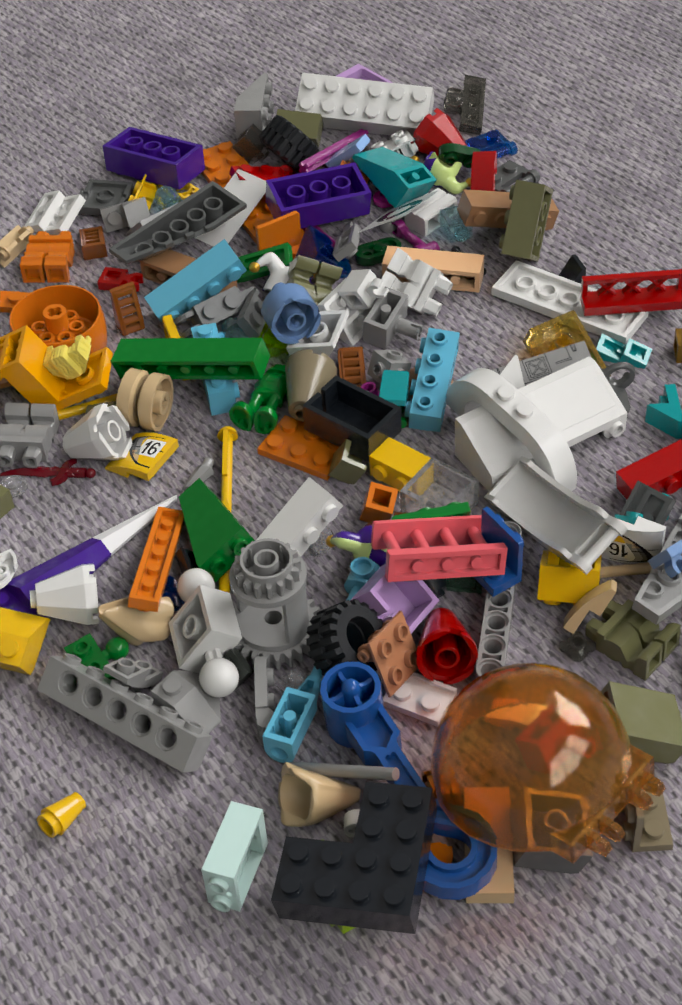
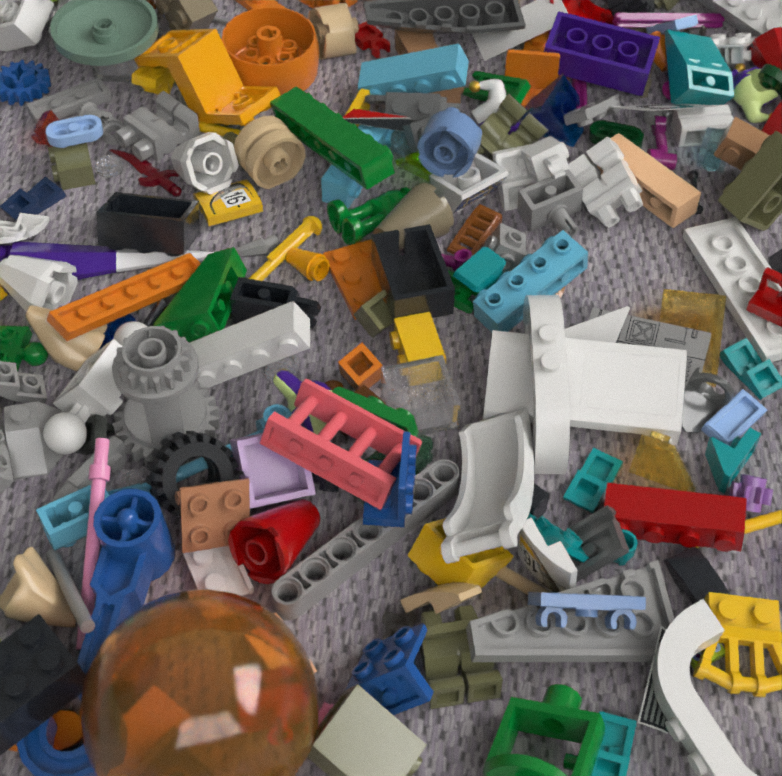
camera: 35 degrees right, 5 degrees up
light yellow hair [42,335,91,380] -> none
dark orange slope [109,282,145,336] -> none
none -> bright pink bar [76,438,111,650]
none -> black piece [96,192,200,257]
none -> black hinge [230,277,322,330]
none -> light orange cone [286,247,330,281]
none -> tan brick [308,3,359,59]
none -> sticker [343,109,411,132]
none -> blue bracket [345,623,434,715]
none -> teal slope [563,447,623,513]
none -> clear yellow slope [629,430,697,492]
none -> light blue tile [701,389,767,446]

